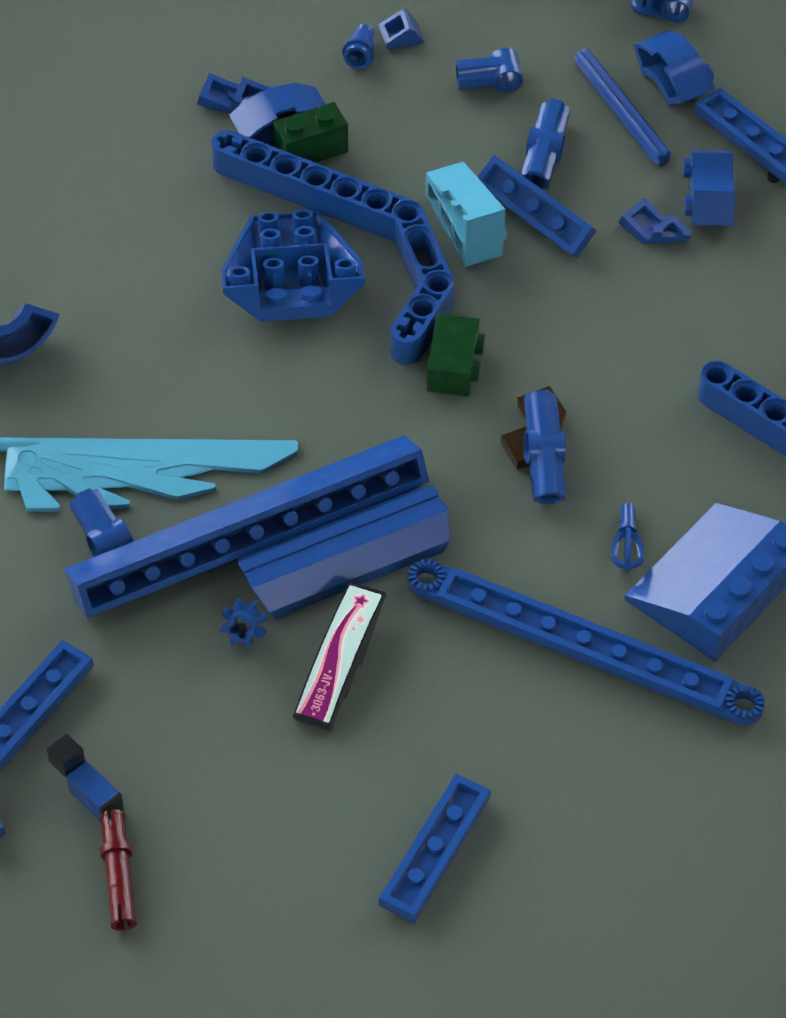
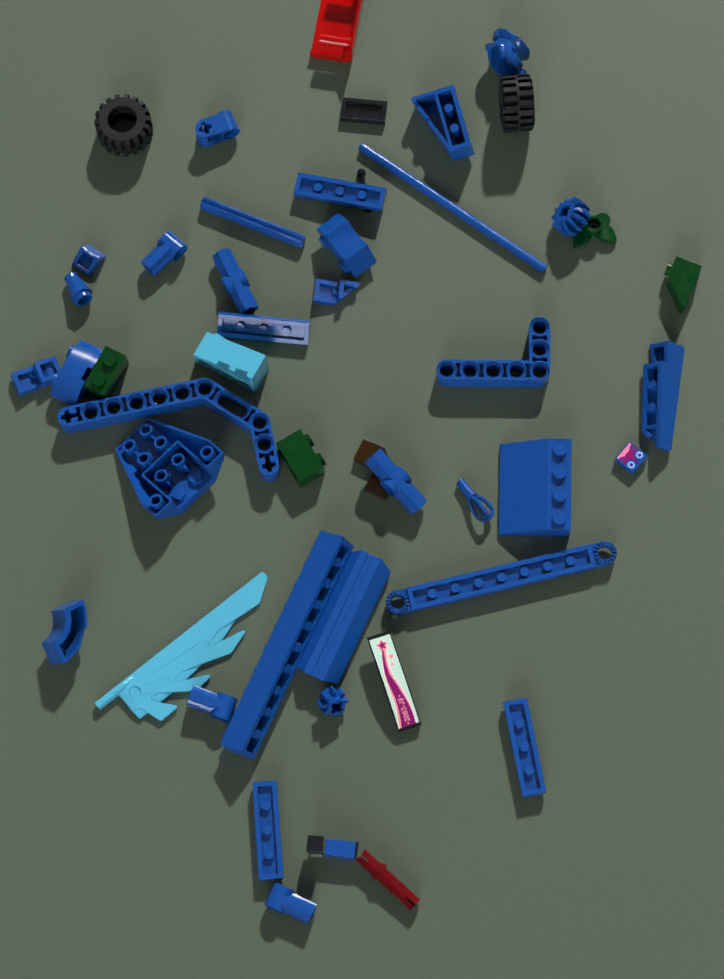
camera: 35 degrees left, 20 degrees up
blue brick [633,31,716,105] -> none

